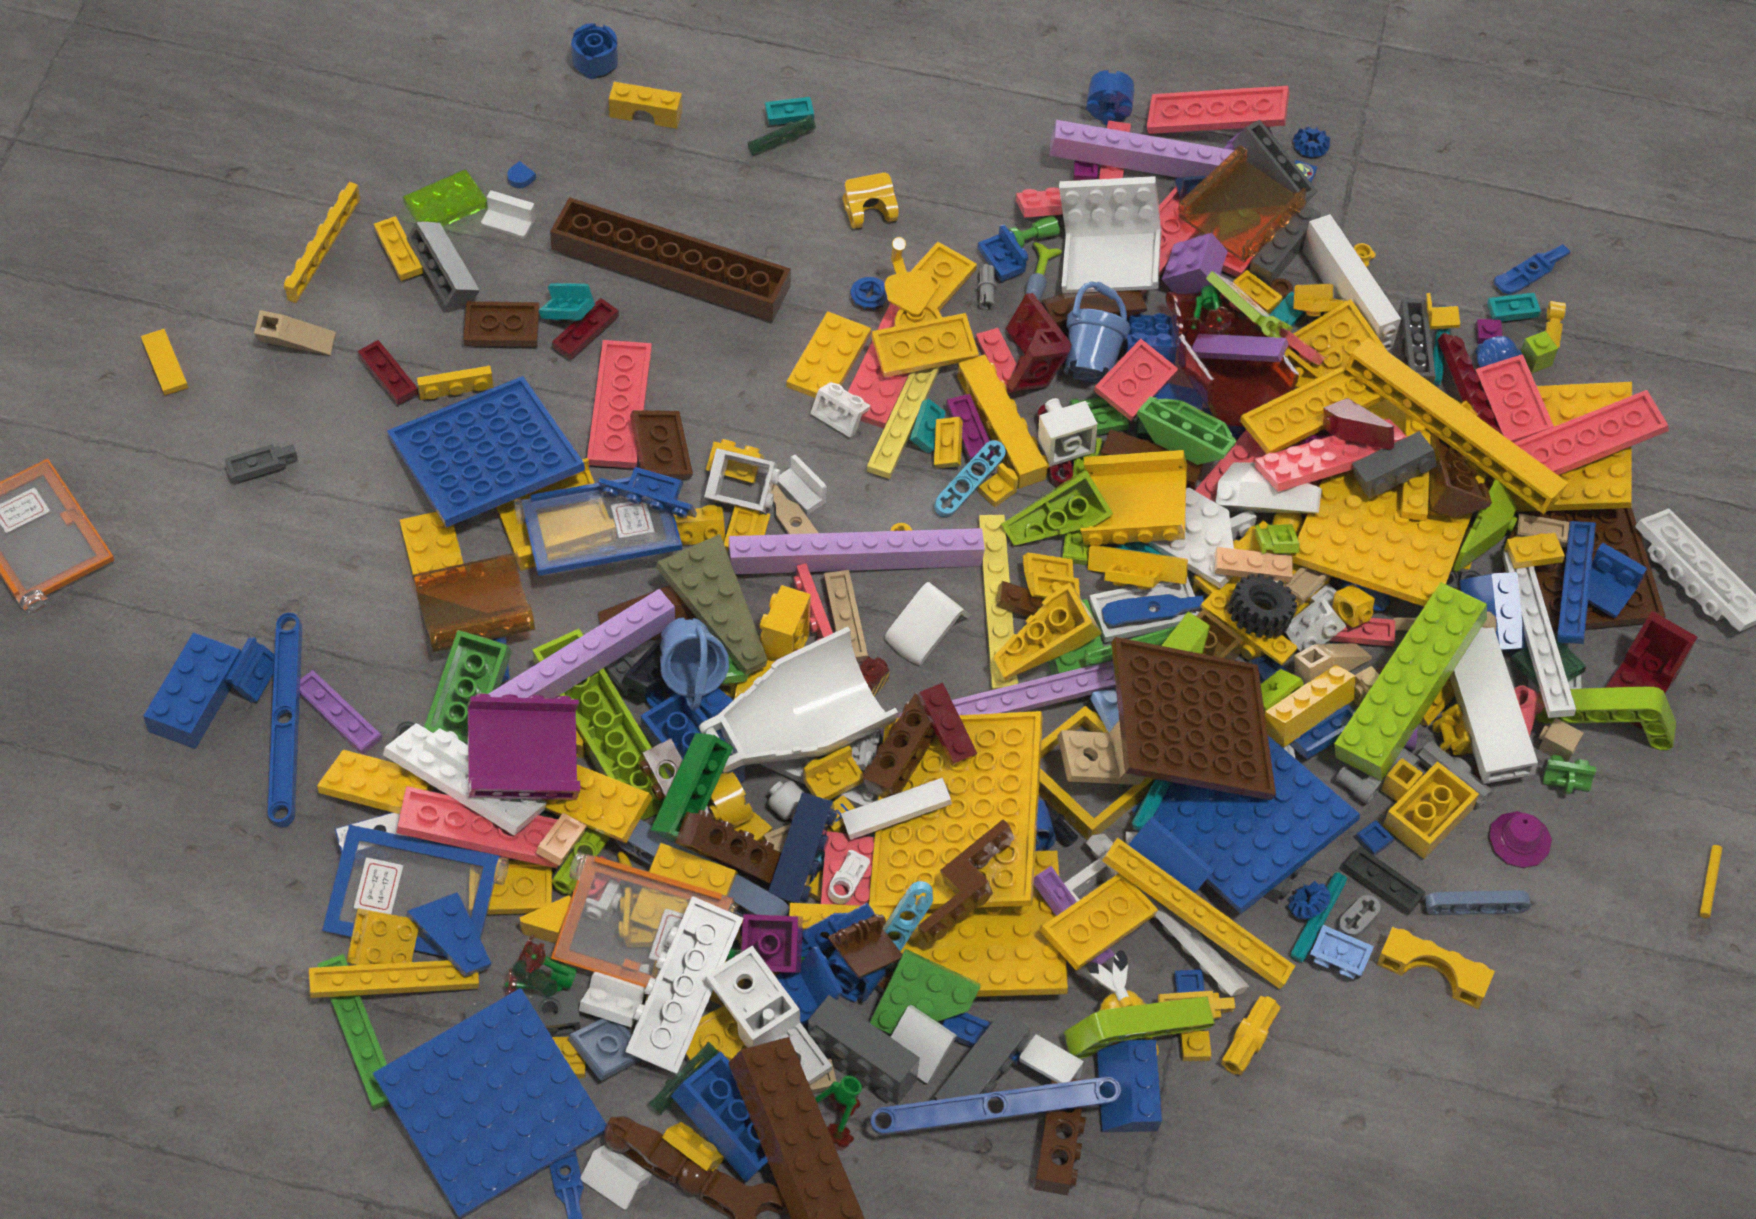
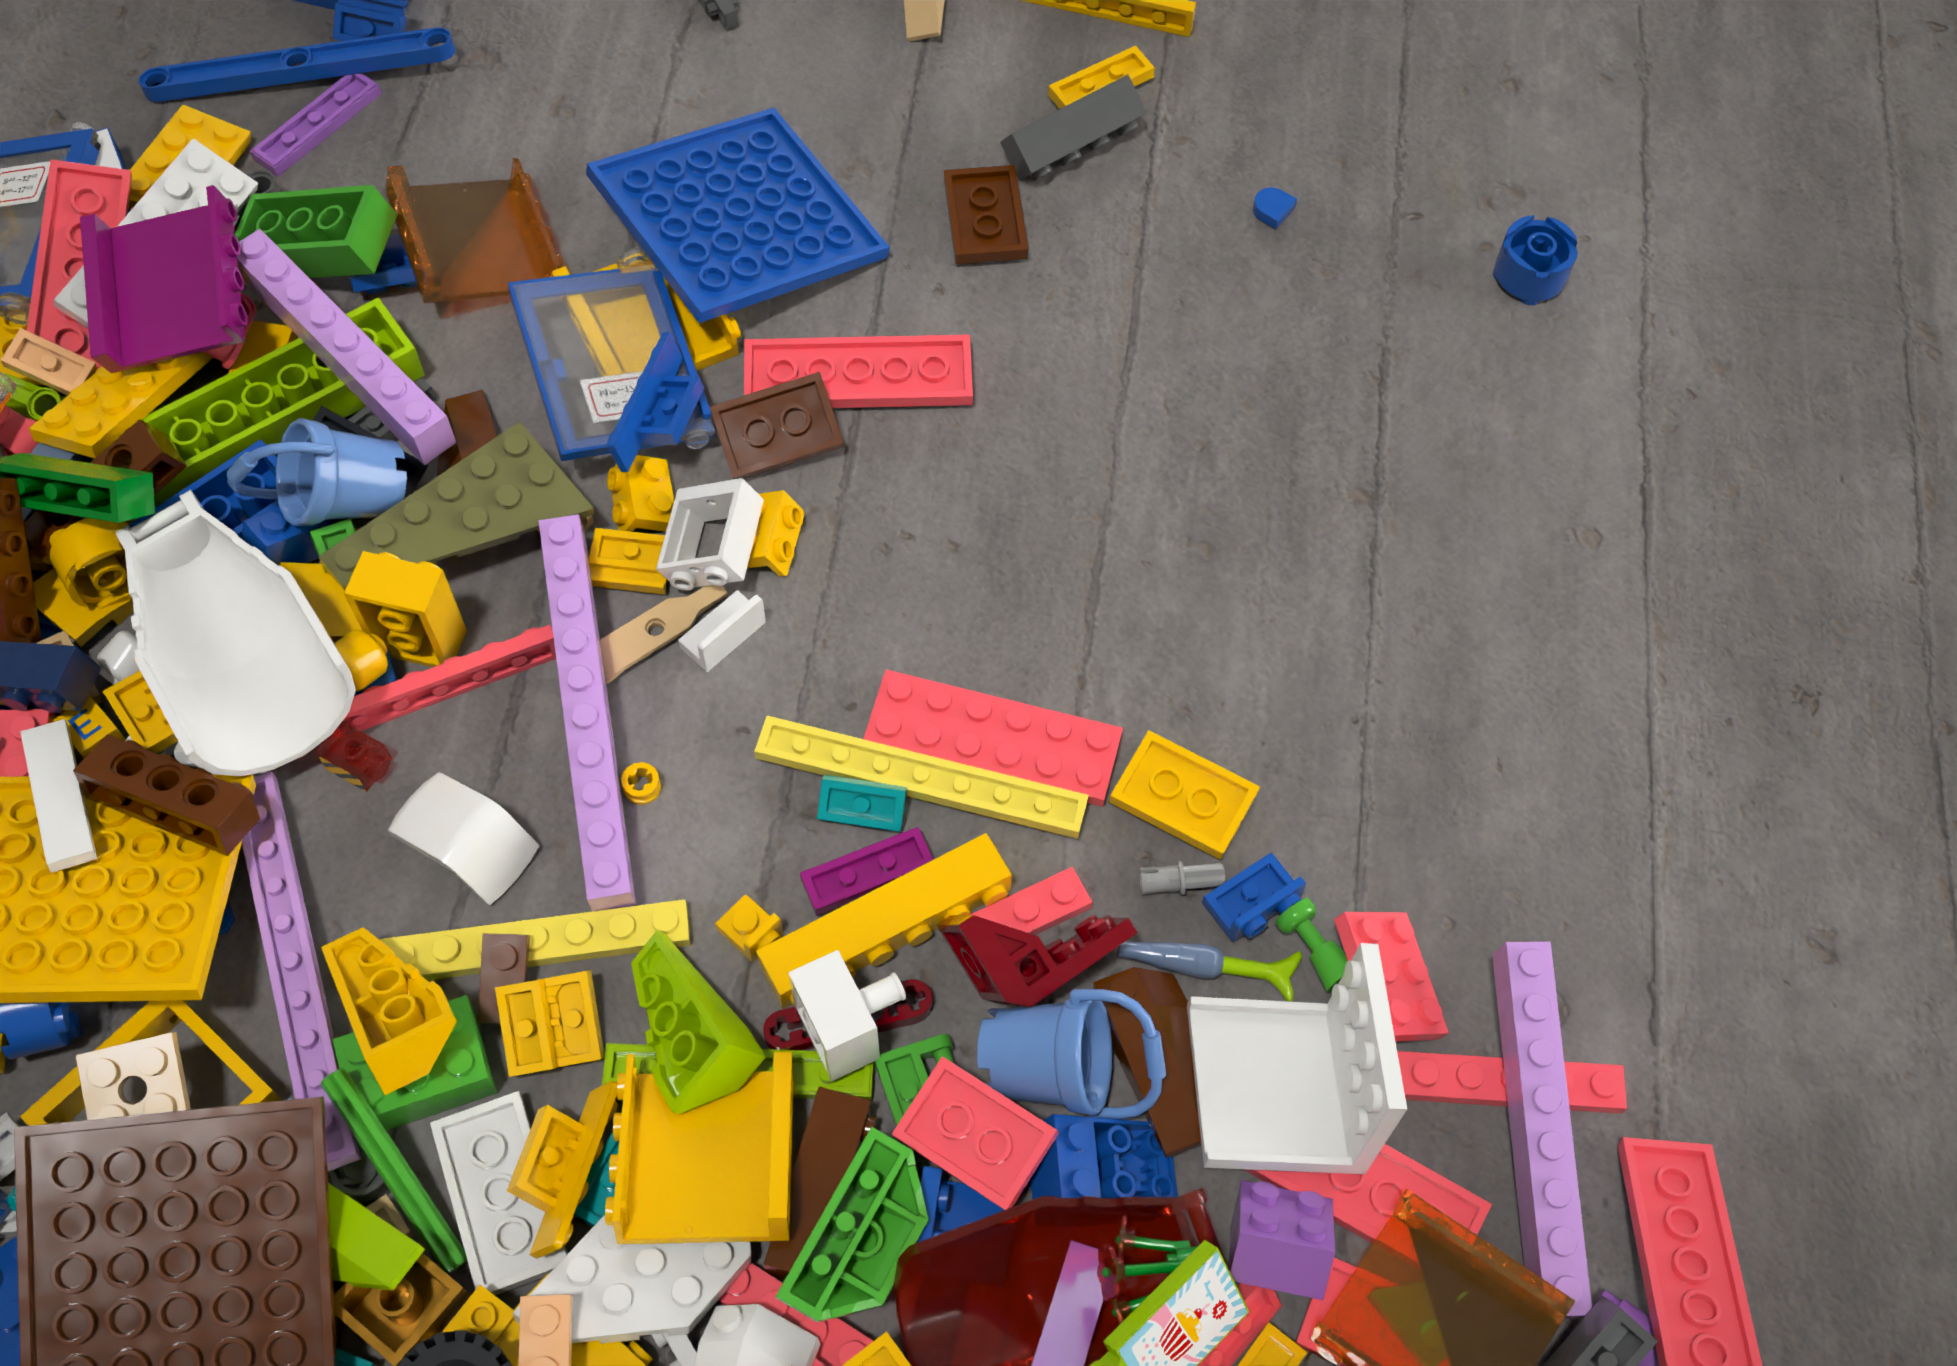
camera: 85 degrees right, 5 degrees up
dark red plate [358,340,419,405] -> none
yellow plate [400,512,466,587] -> none
clear neon green plate [403,169,488,227] -> none
yellow plate [417,366,494,400] -> none
white panel [481,190,536,239] -> none
teal bracket [538,283,595,321] -> none
reddish brown brick [550,197,791,322] -> none
dark red plate [552,298,619,360] -> none
yellow arch [609,82,682,129] -> none
clear green pin [748,115,816,156] -> none
teal plate [765,97,814,125] -> none
yellow plate [786,311,871,398] -> none
white bracket [810,382,870,437] -> none
tan plate [824,570,868,662] -> none
yellow piece [842,173,899,229] -> none
blue gear [851,277,888,310] -> none
yellow plate [871,237,979,377] -> none
dark red plate [917,682,978,766] -> none
yellow plate [934,417,963,469] -> none
medium azure beam [934,440,1006,517] -> none
black axle [1043,800,1078,846] -> none
magenta plate [1073,160,1098,181] -> none
blue brick [1086,70,1135,125] -> none
blue piece [1102,594,1204,627] -> none
dark blue bracket [1175,175,1207,201] -> none

